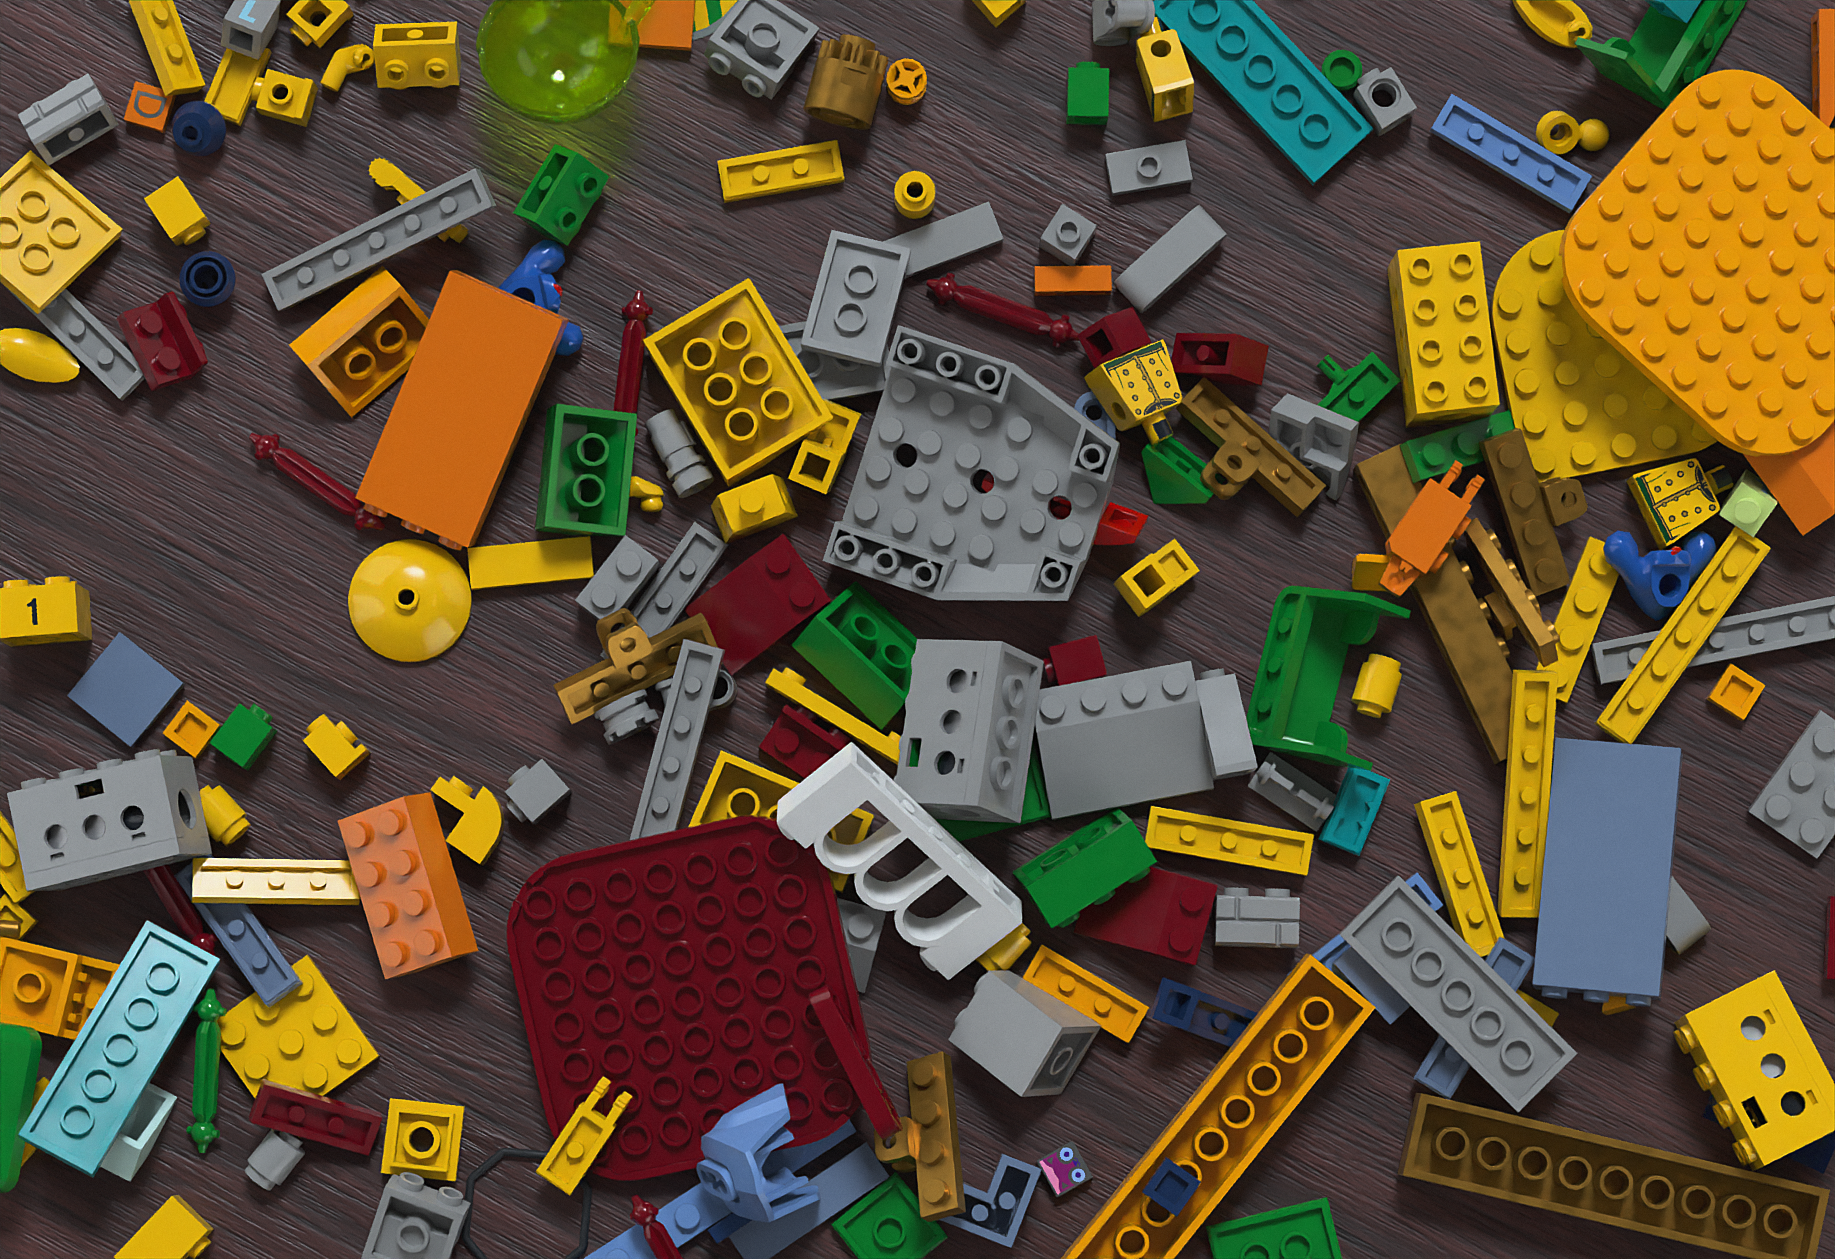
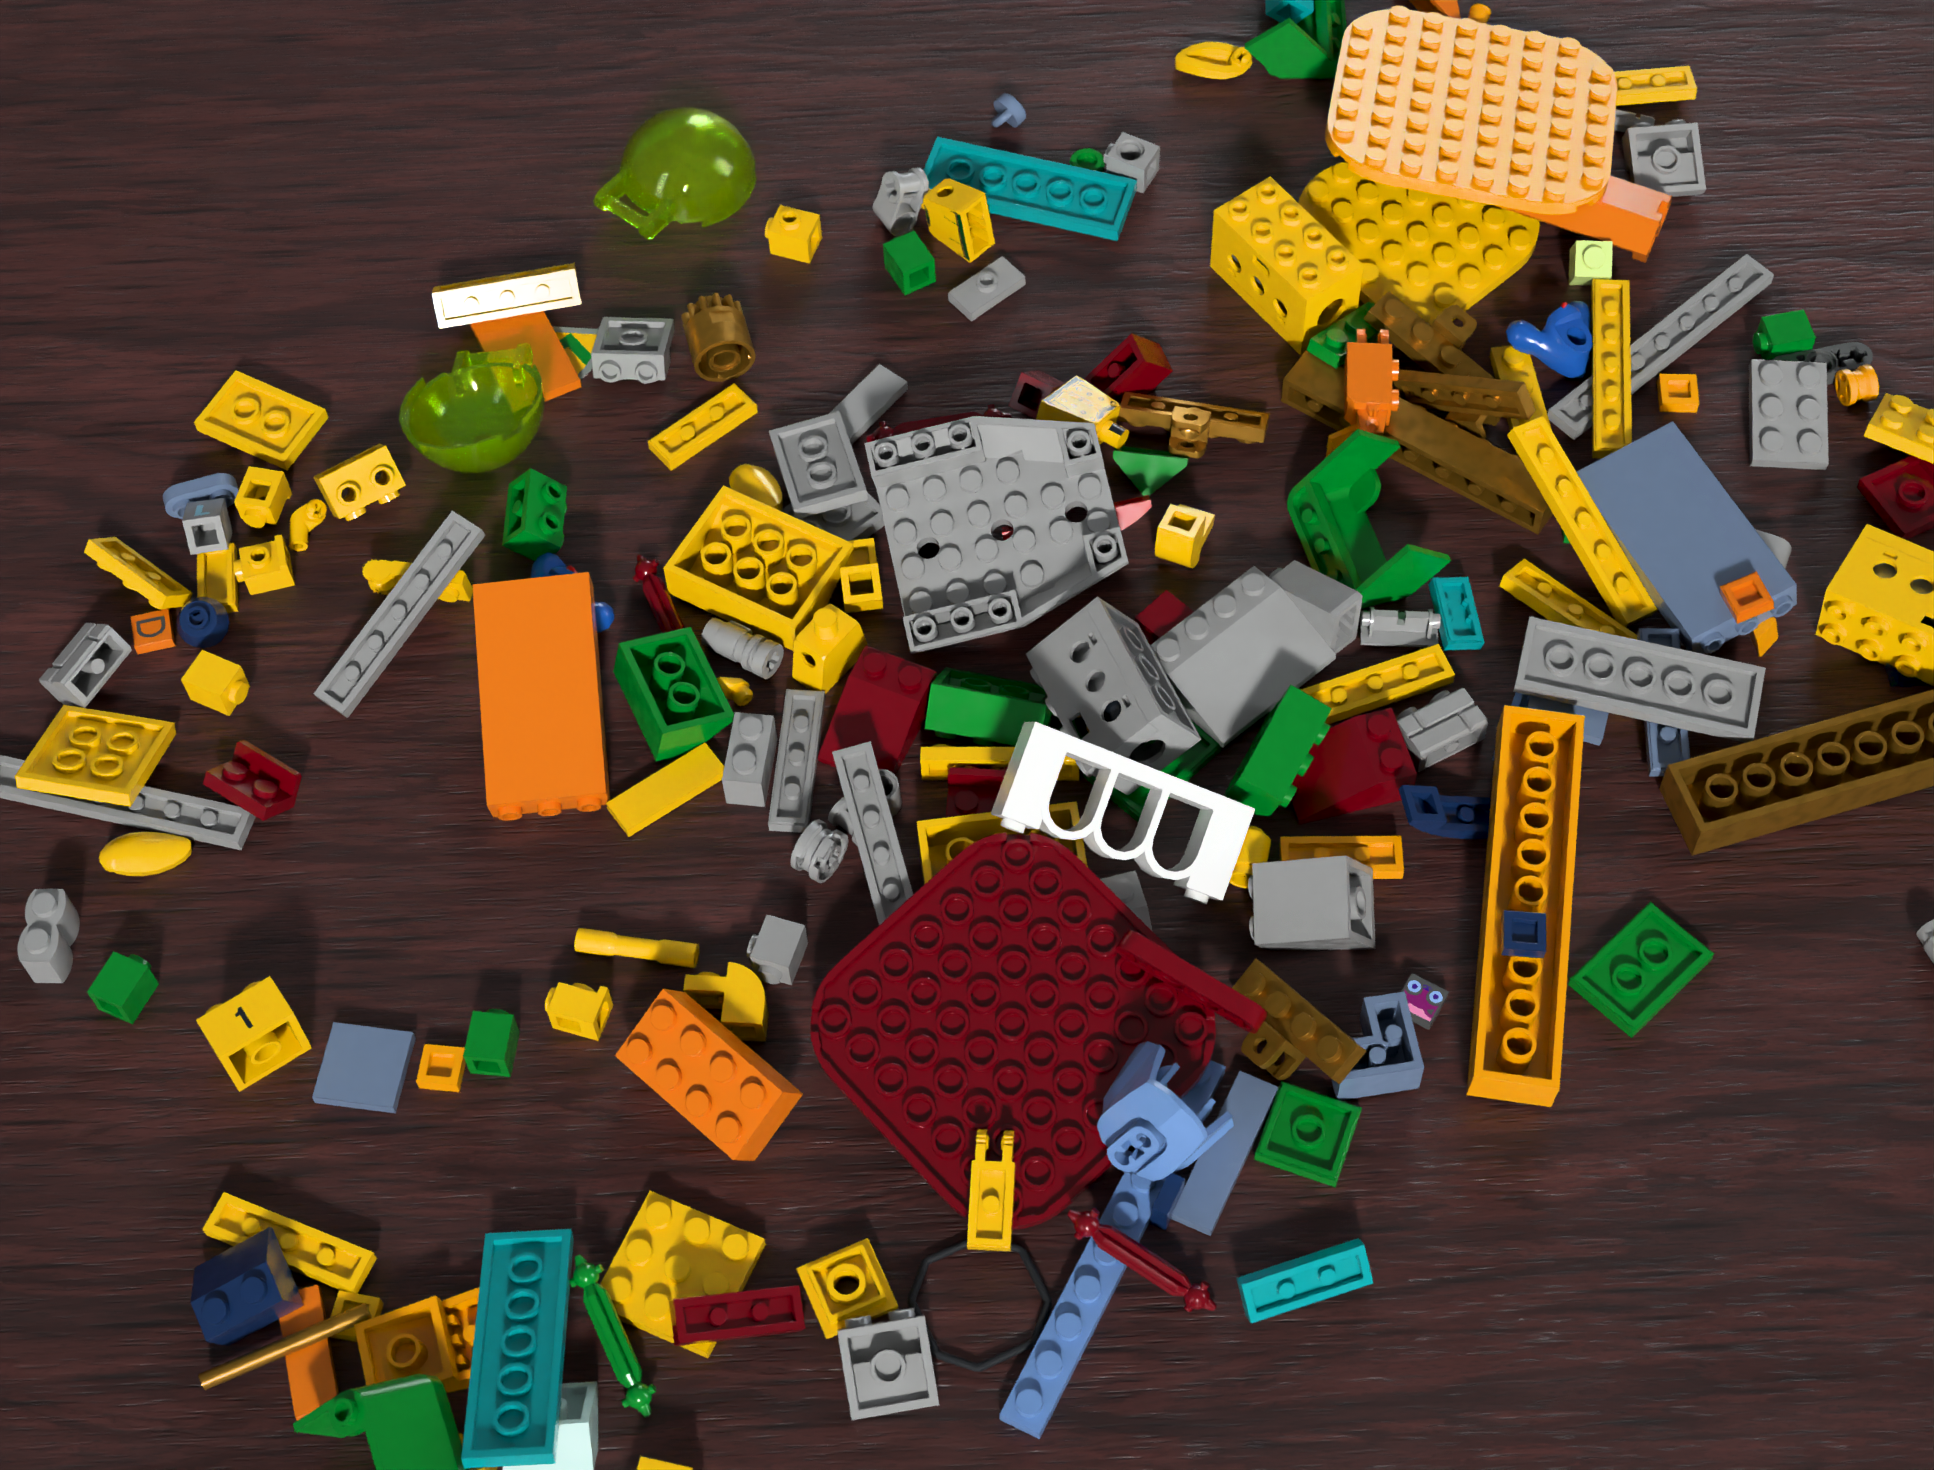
camera: 25 degrees left, 25 degrees down
light grey piece [7,749,212,891] -> none
dark red wheel [143,865,218,956] -> none
sand blue tile [174,854,303,1008] -> none
dark blue cone [179,251,236,307] -> none
plate [192,858,360,905] -> none
yellow brick [199,785,251,847] -> none
light grey brick [244,1129,305,1191] -> none
dark red wheel [249,433,385,531] -> none
light orange slope [289,266,429,418] -> none
yellow dish [348,539,472,662] -> none
pearl gold plate [553,608,718,724] -> none
light orange wheel [886,58,927,105] -> none
yellow brick [894,171,935,219] -> none
orange piece [1034,265,1112,296] -> none
light grey brick [1039,204,1097,266] -> none
light grey beam [1113,205,1227,313] -> none
light grey slope [1269,393,1359,500] -> none
green plate [1316,352,1401,422] -> none
yellow brick [1351,654,1402,718] -> none
medium blue plate [1430,94,1592,214] -> none
yellow plate [1536,111,1609,154] -> none
yellow torso [1627,458,1733,550] -> none
none -> yellow piece [575,928,699,968]
none -> yellow arm [729,464,782,511]
none -> orange tile [1720,571,1774,624]

